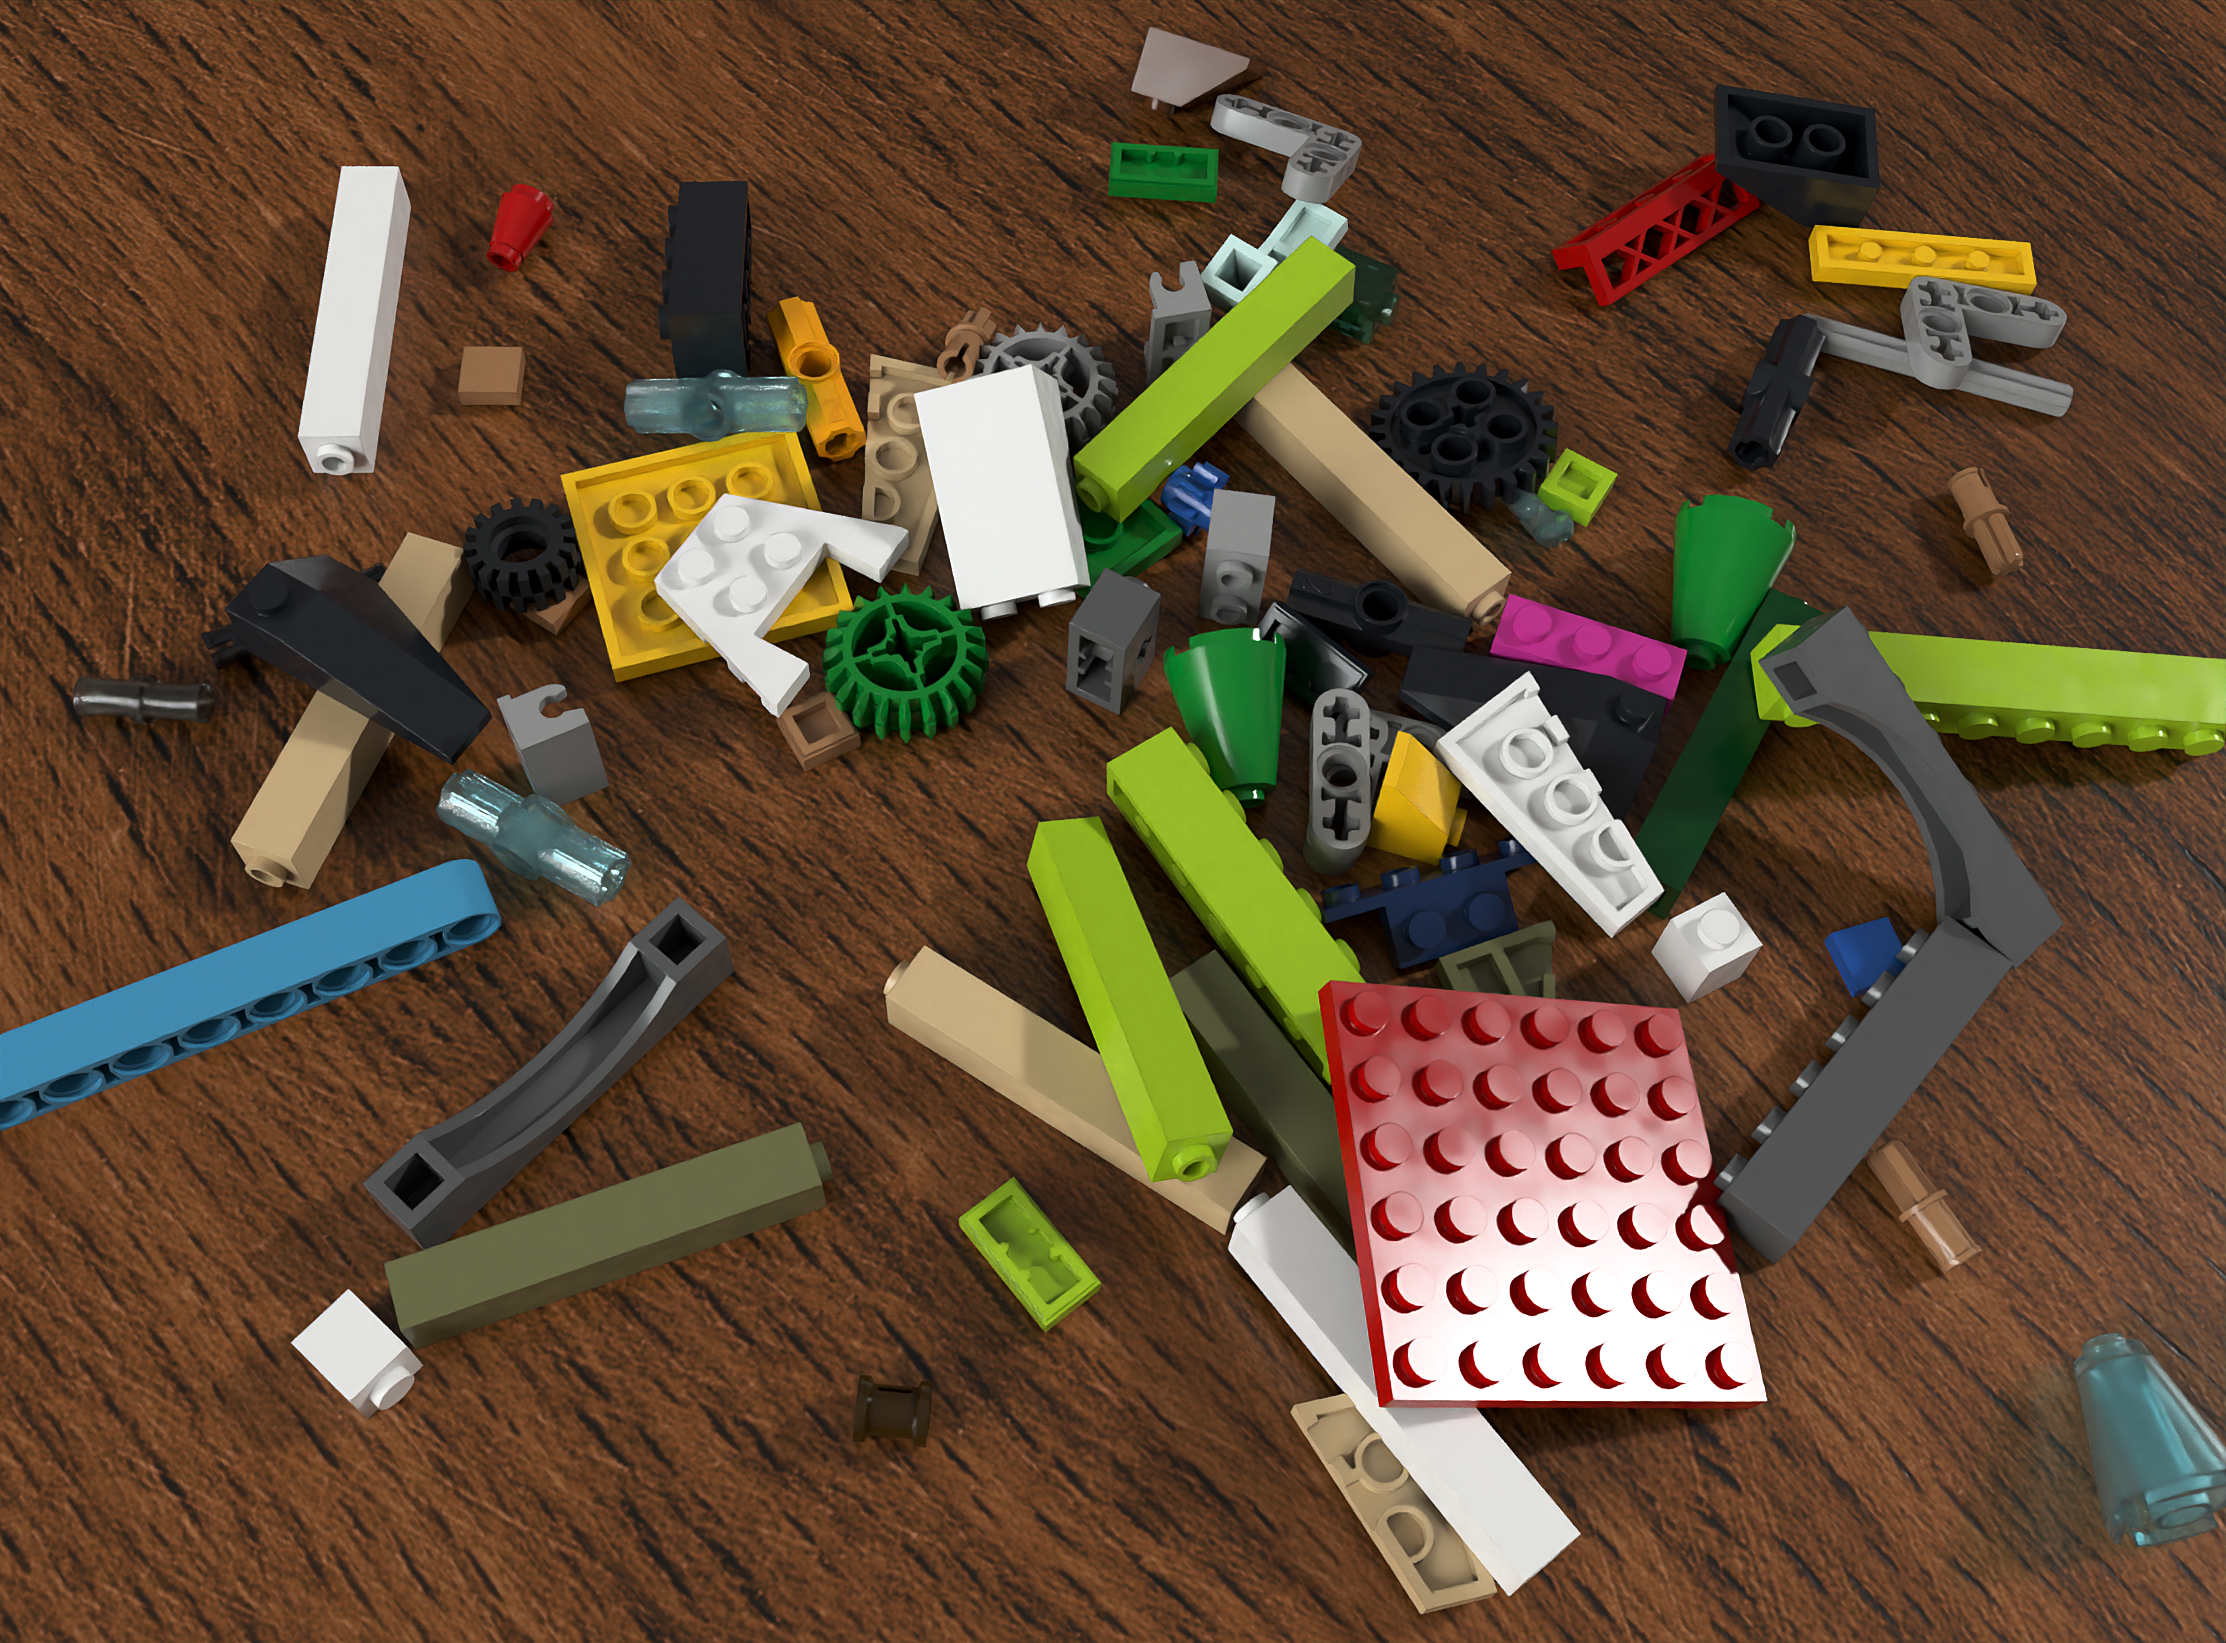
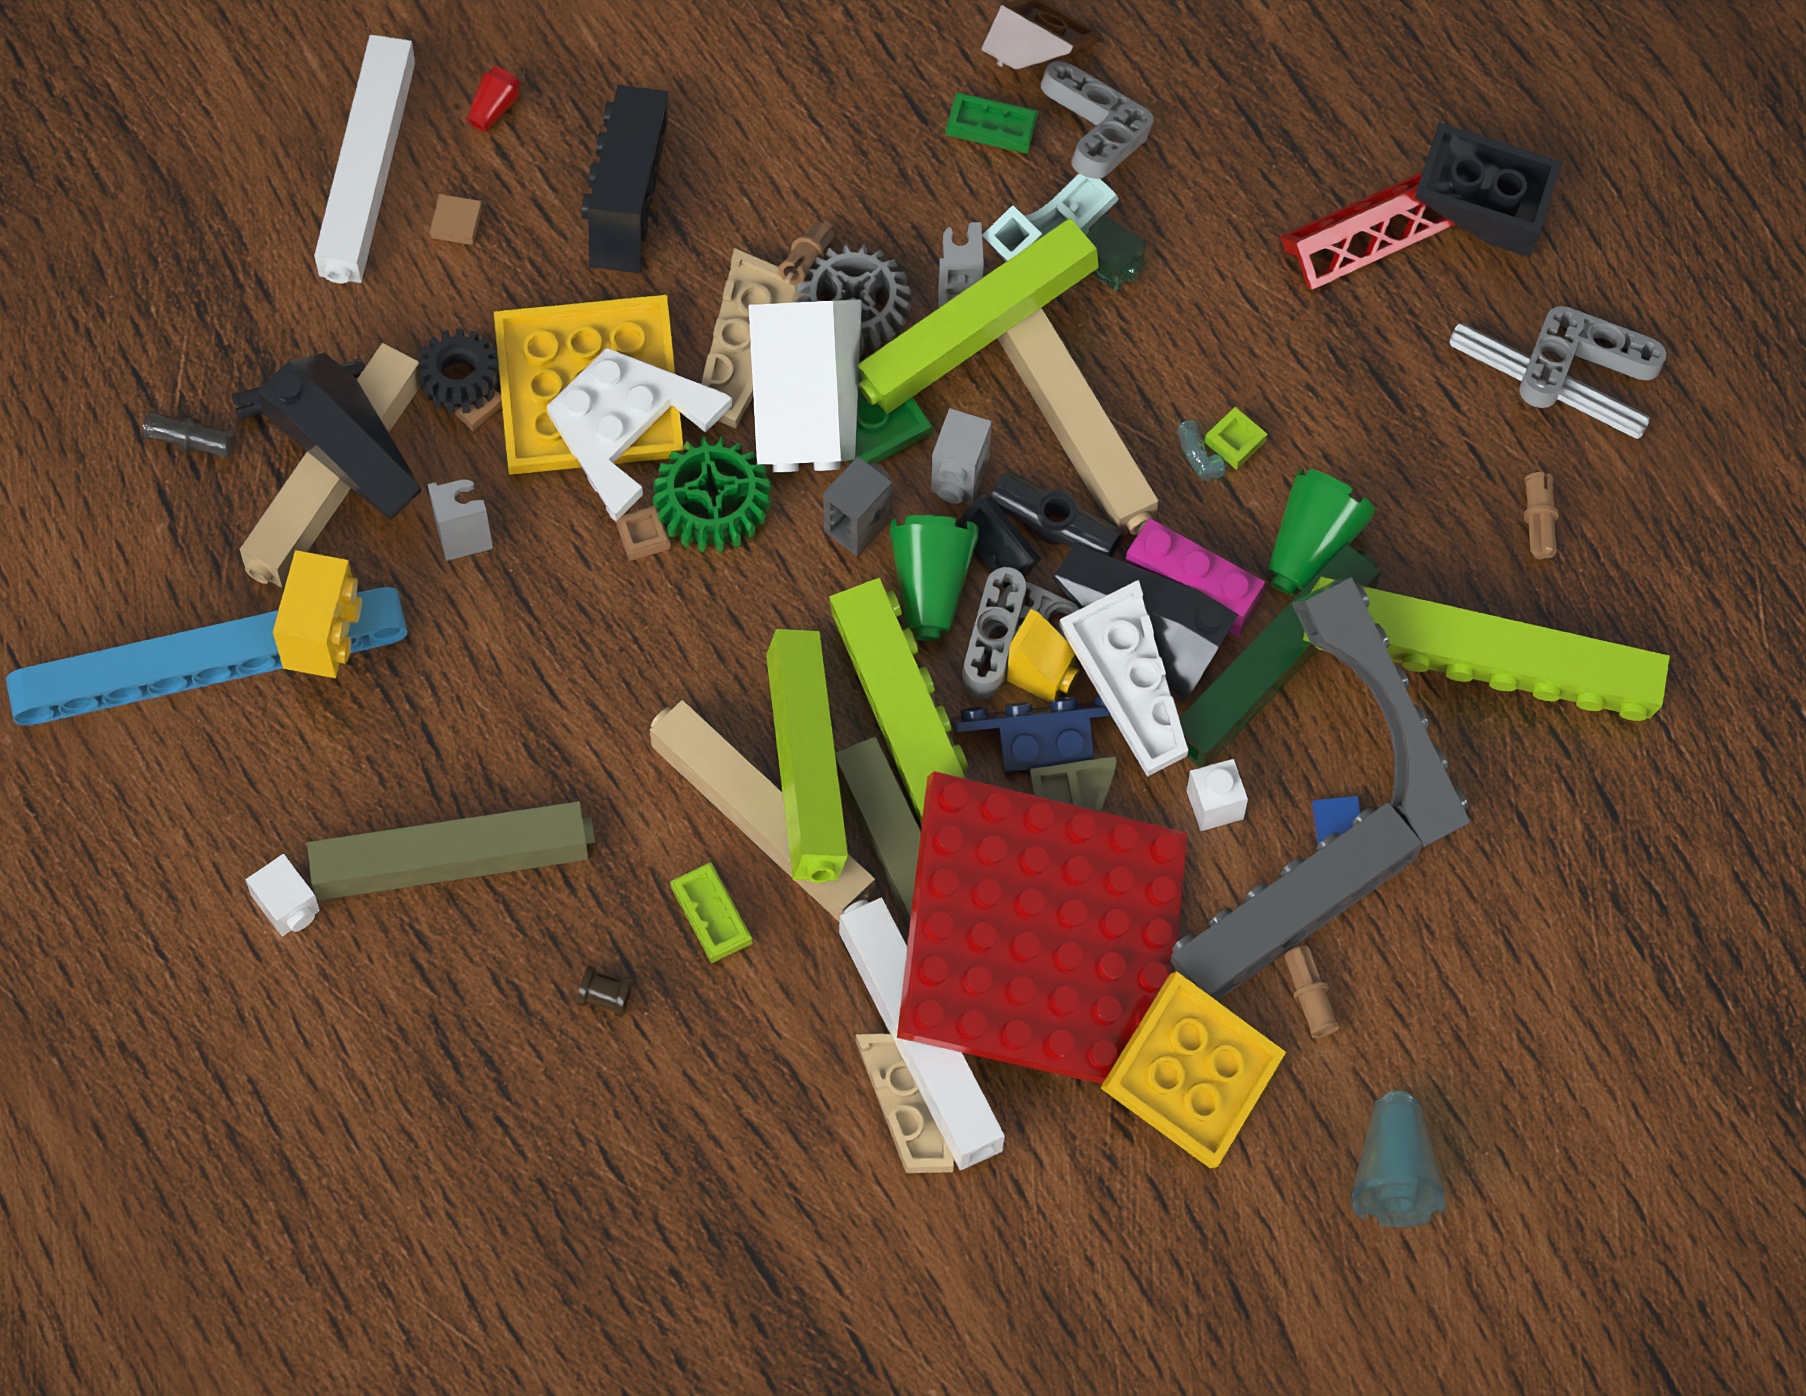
camera: 15 degrees right, 5 degrees up
dark grey arch [362,896,734,1250] -> none
clear light blue piece [435,768,631,907] -> none
clear light blue piece [623,369,808,442] -> none
light orange piece [766,296,867,462] -> none
blue gear [1160,462,1230,537] -> none
black gear [1369,362,1559,514] -> none
black piece [1726,314,1826,471] -> none
yellow plate [1808,225,2037,296] -> none
none -> yellow brick [273,550,362,678]
none -> yellow plate [1101,972,1286,1169]

